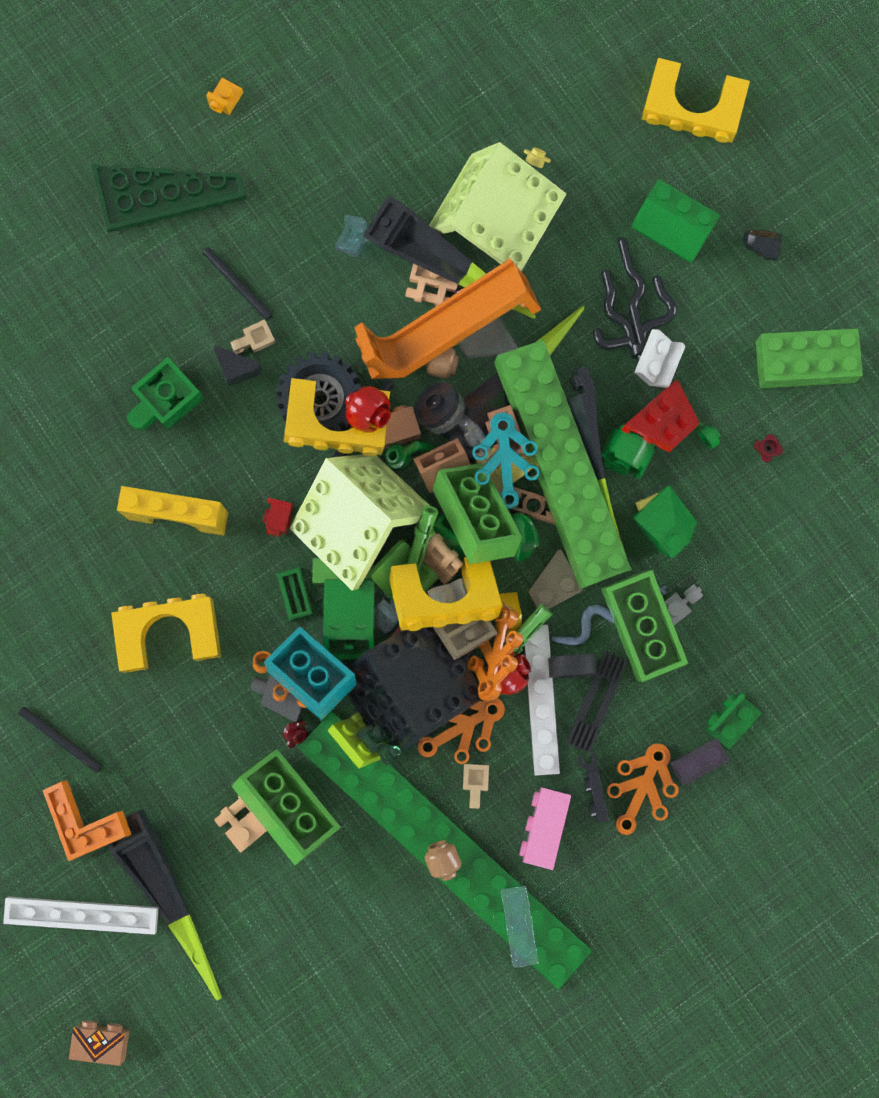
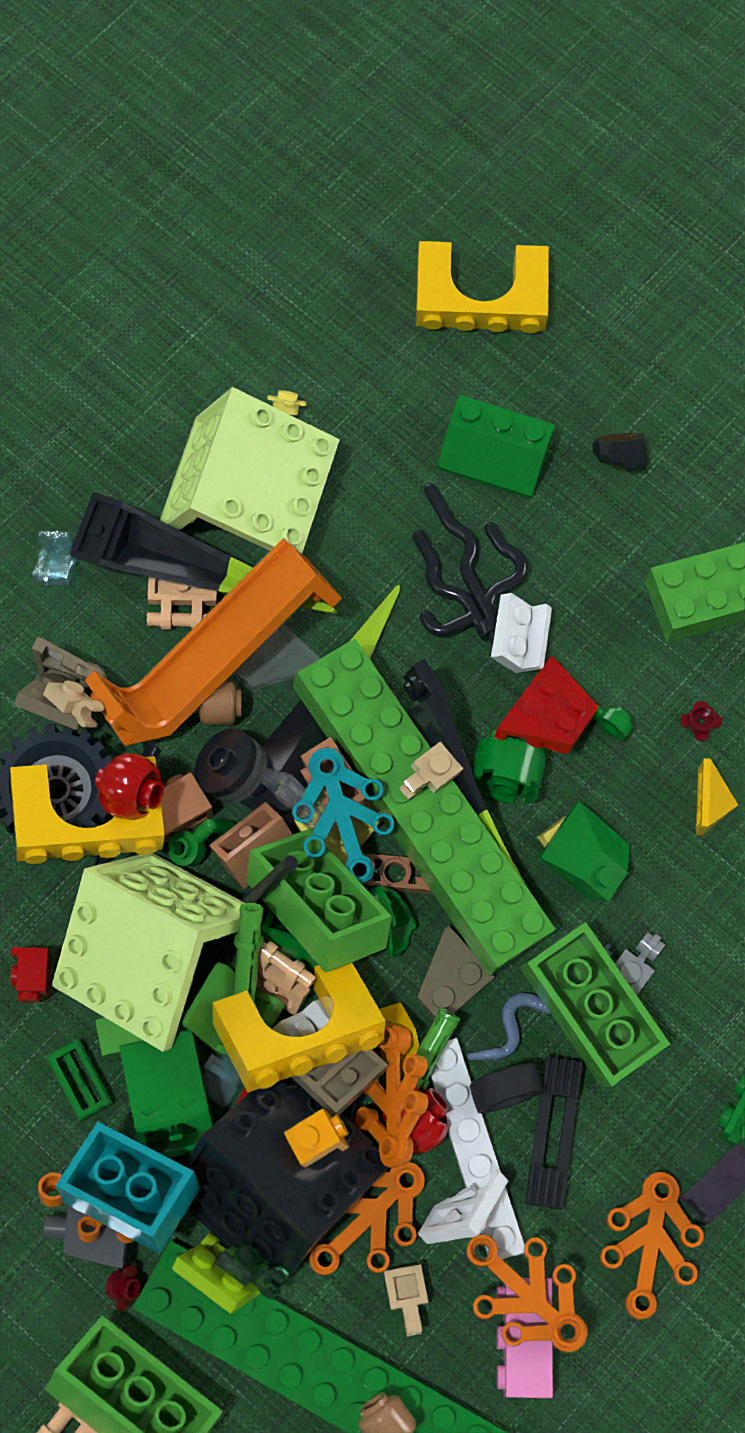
camera: 20 degrees left, 10 degrees down
black plate [577,753,609,822] -> none
none -> dark tan wing [14,673,79,730]
none -> dark tan wing [32,637,107,693]
none -> tan plate [43,680,104,727]
none -> black bar [240,855,298,904]
none -> light orange bracket [284,1109,349,1168]
none -> tan plate [399,742,463,800]
none -> white wing [418,1171,508,1244]
none -> orange plant [467,1234,587,1352]
none -> yellow slope [696,758,738,836]

